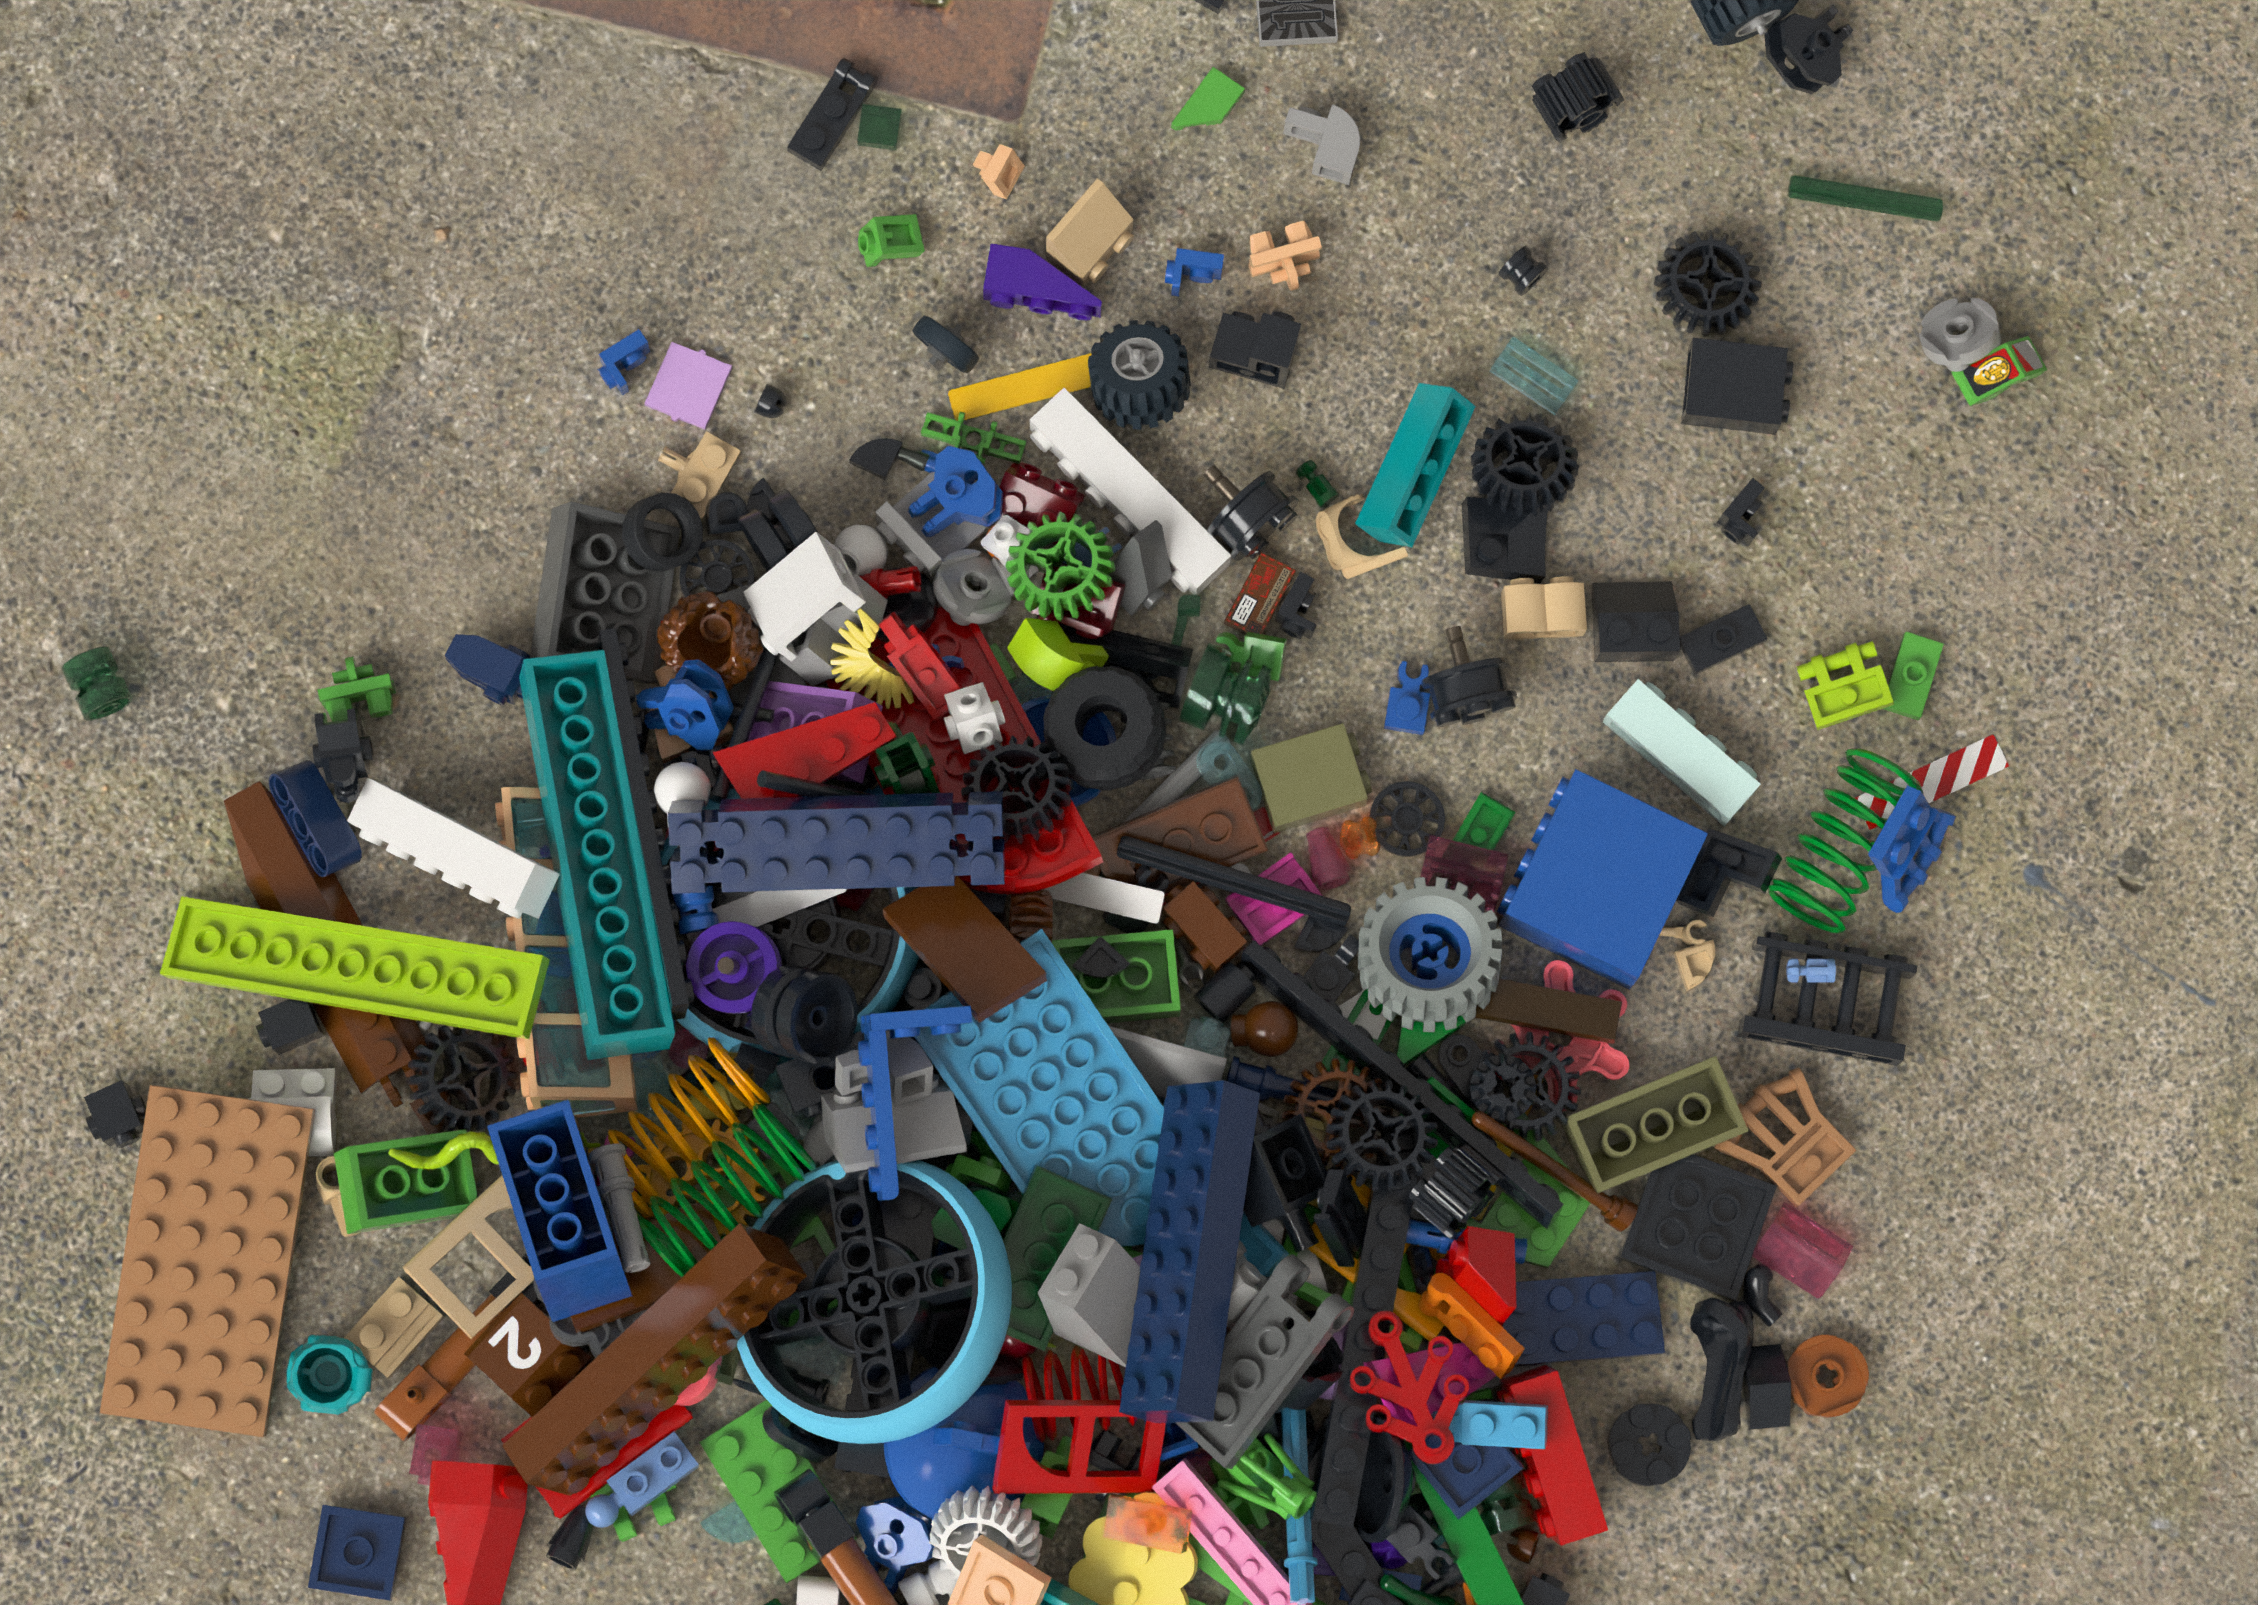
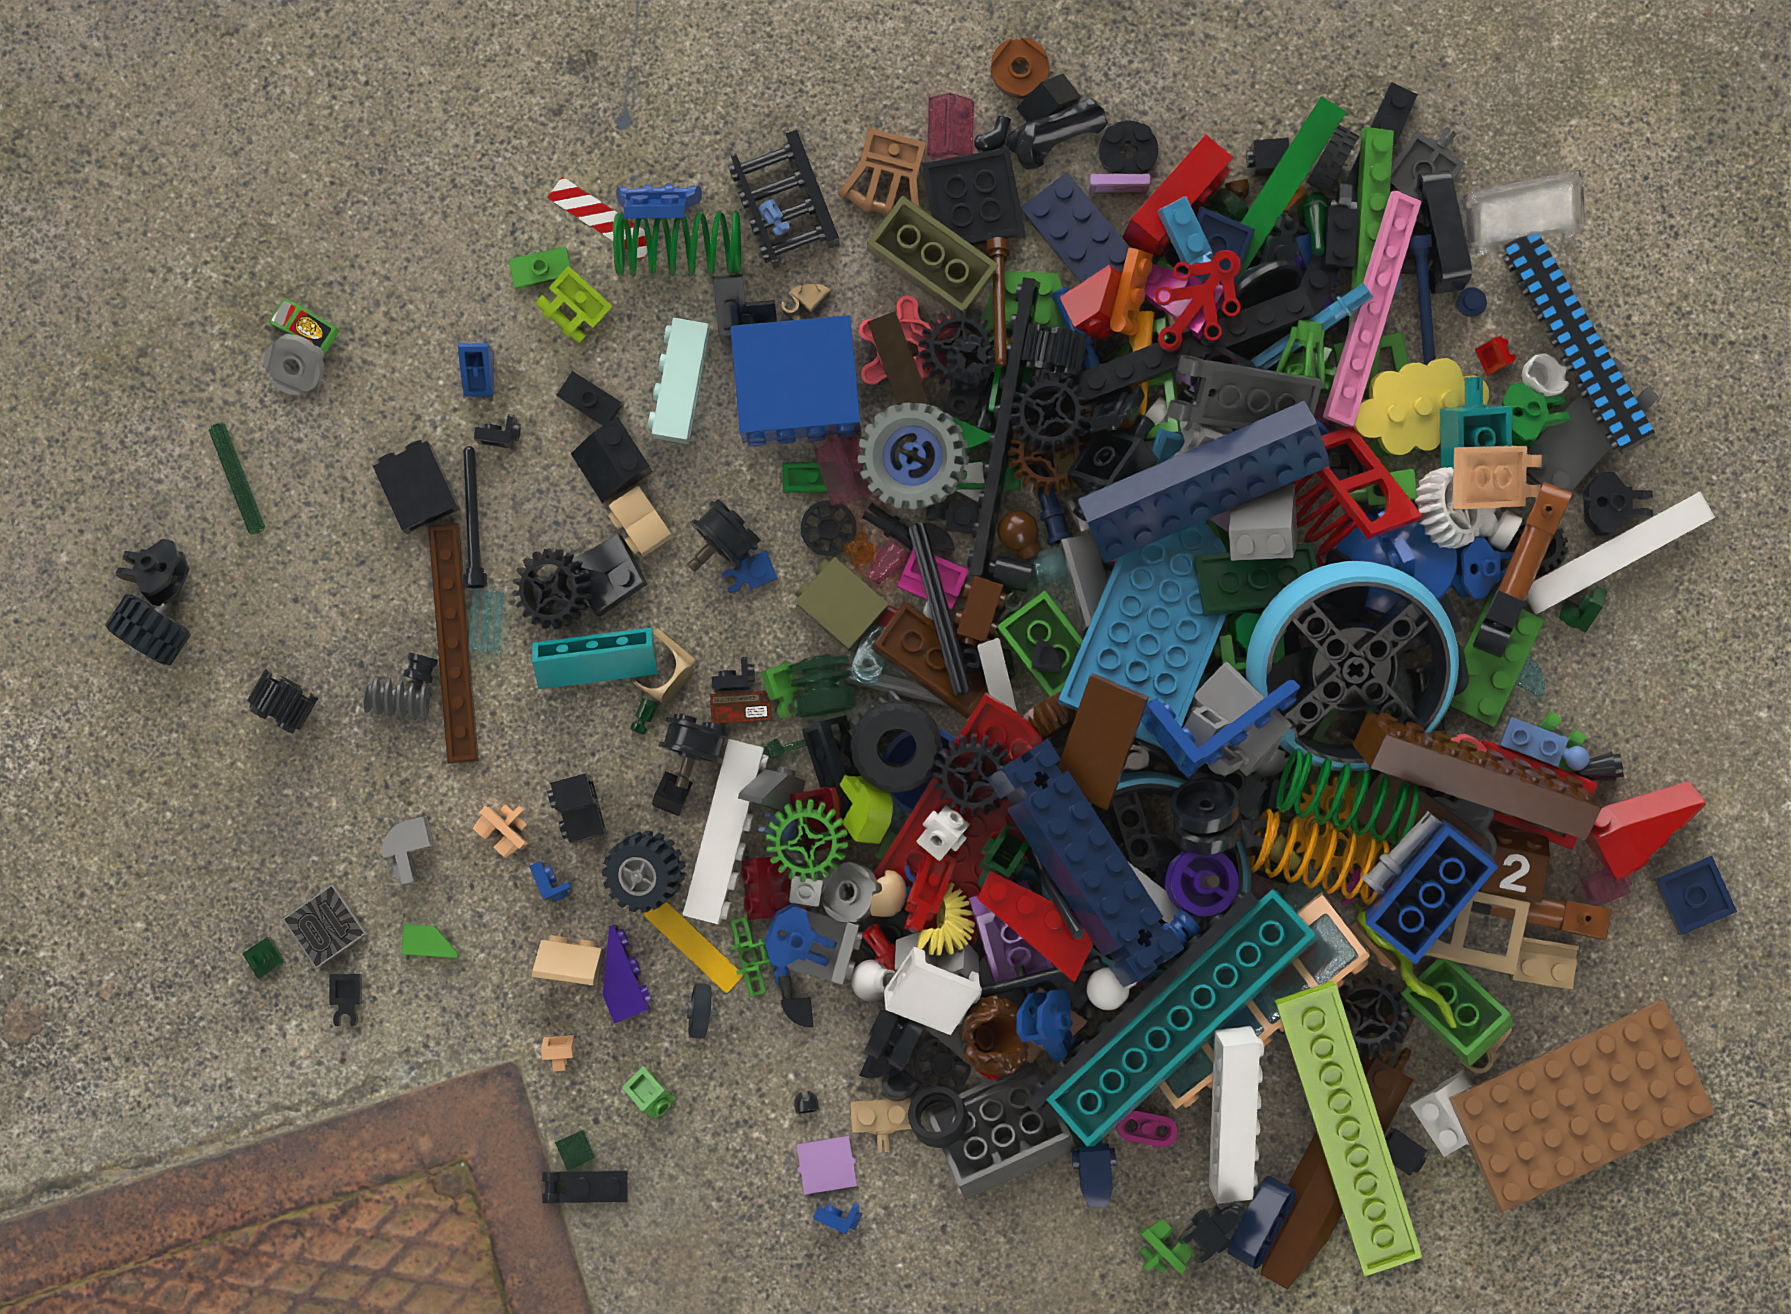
camera: 115 degrees left, 5 degrees up
black brick [84,1080,146,1148] -> none
teal helmet [286,1334,373,1415] -> none
clear orange tile [1103,1494,1193,1554] -> none
black gear [1654,230,1762,337] -> none
none -> dark grey piece [364,676,430,721]
none -> reddish brown tile [428,523,479,764]
none -> blue slope [458,343,494,396]
none -> black piece [463,446,488,588]
none -> black slope [652,771,693,816]
none -> black pin [862,502,913,551]
none -> tan hair [870,870,907,917]
none -> lavender tile [1089,174,1150,193]
none -> dark pink plate [1116,1110,1177,1147]

